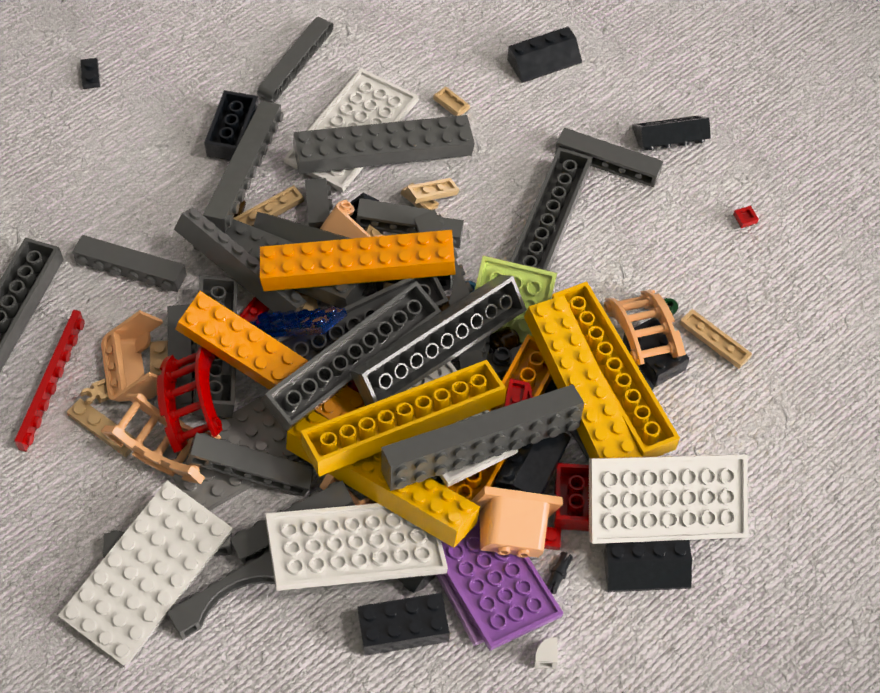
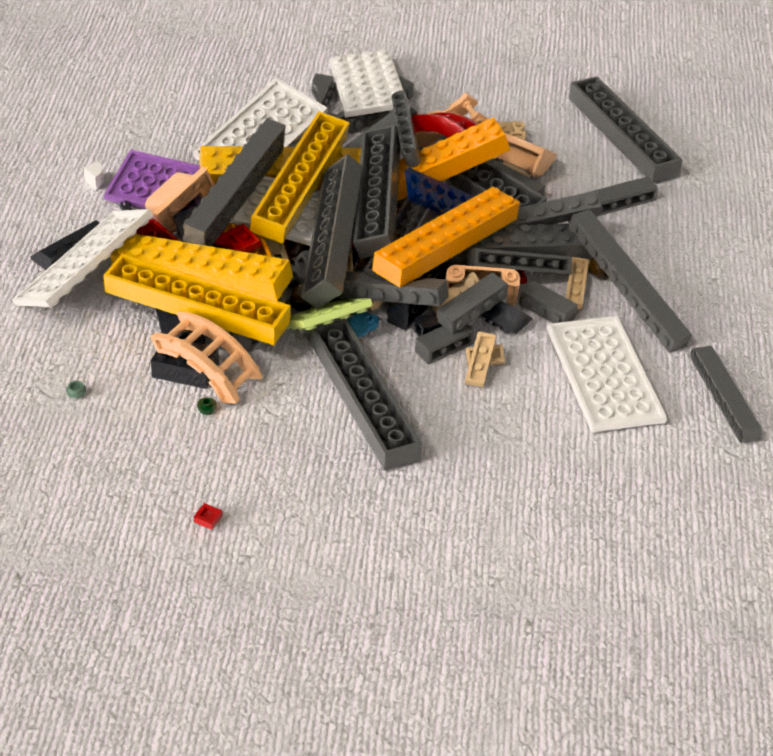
camera: 135 degrees right, 15 degrees down
red plate [14,310,85,452] -> none
black brick [204,90,259,161] -> none
dark grey brick [293,115,475,174] -> none
black brick [357,593,450,656] -> none
tan plate [433,86,470,116] -> none
black slope [507,26,582,83] -> none
dark grey brick [555,128,663,187] -> none
black slope [632,115,711,150] -> none
tan plate [679,309,752,369] -> none
none -> sand green plate [66,381,86,398]
none -> dark grey beam [391,91,421,167]

